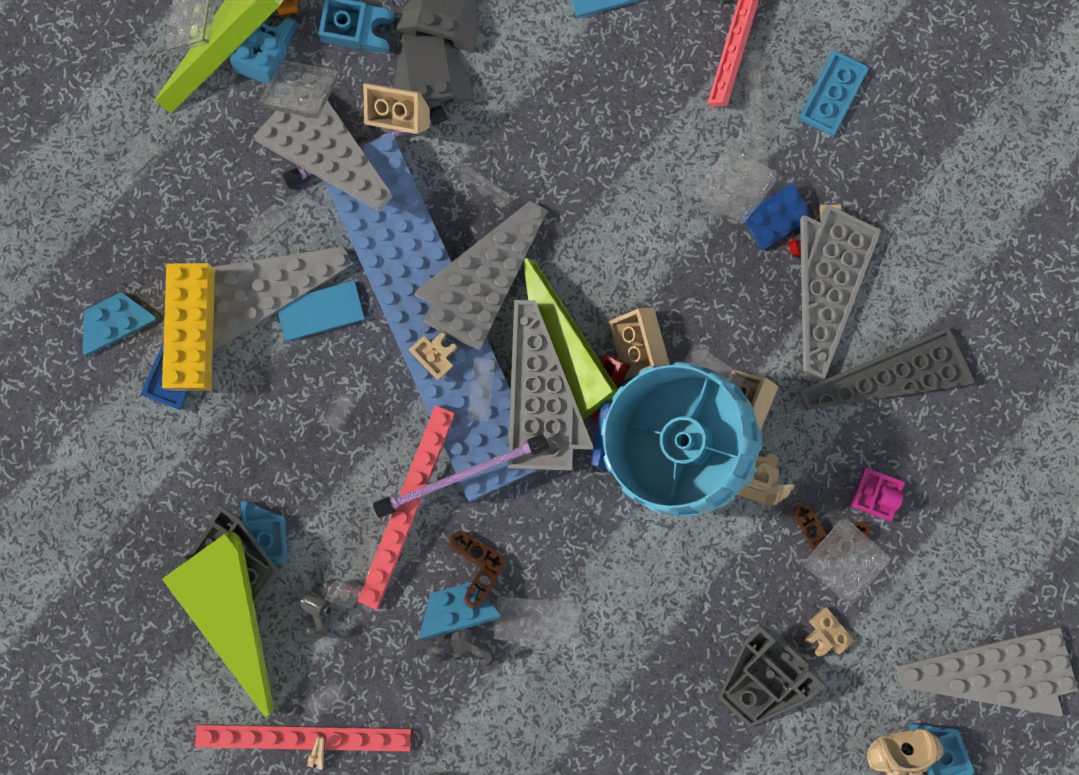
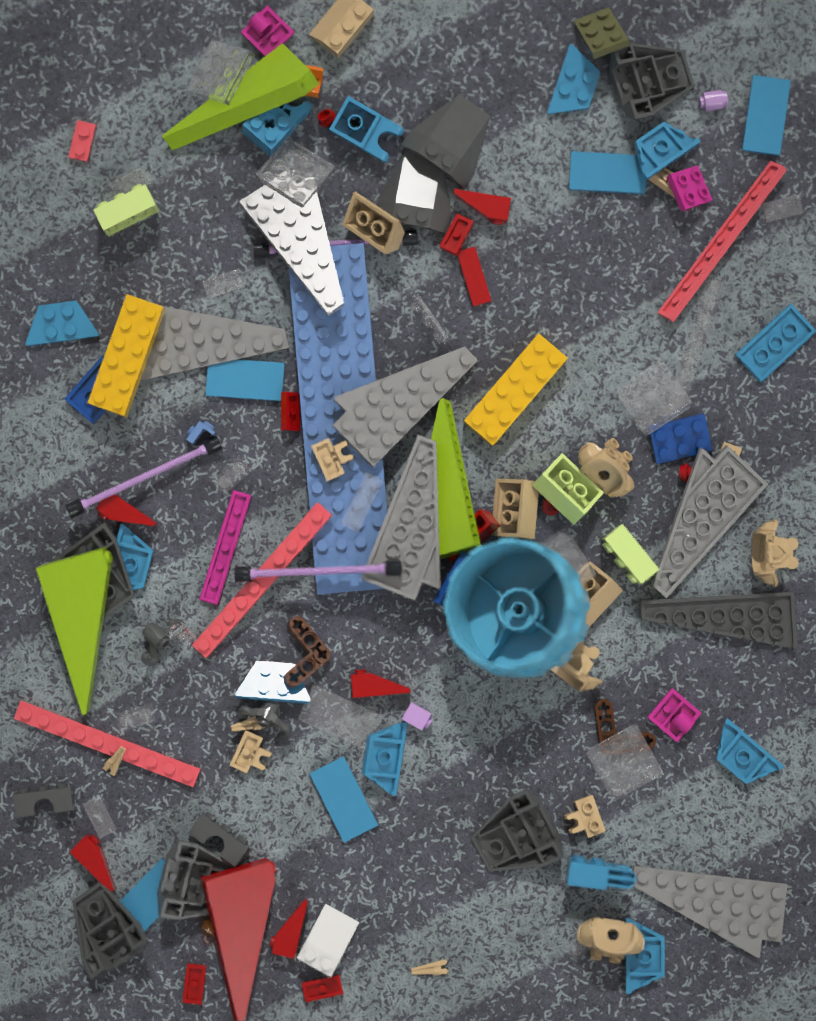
camera: 20 degrees right, 5 degrees up
none -> lavender hose [65,436,222,519]
none -> coral plate [68,120,96,162]
none -> yellowish green brick [94,184,159,236]
none -> red slope [95,494,158,527]
none -> medium blue bracket [186,421,216,445]
none -> dark pink tile [199,490,252,605]
none -> tan plate [229,730,272,773]
none -> tan piece [231,717,264,731]
none -> red plate [281,392,300,431]
none -> dark azure tile [309,756,378,843]
none -> red plate [318,109,336,127]
none -> red slope [351,669,411,698]
none -> dark azure wing [361,721,408,796]
none -> lavender brick [402,702,433,730]
none -> red plate [439,214,474,256]
none -> red slope [453,189,511,226]
none -> red tile [457,247,491,307]
none -> yellow brick [463,333,568,447]
none -> yellowish green brick [532,453,604,525]
none -> red plate [541,498,559,516]
none -> dark azure brick [565,855,636,890]
none -> tan piece [578,438,634,498]
none -> yellowish green brick [602,524,659,584]
none -> dark azure wing [715,718,784,784]
none -> tan piece [752,519,799,587]

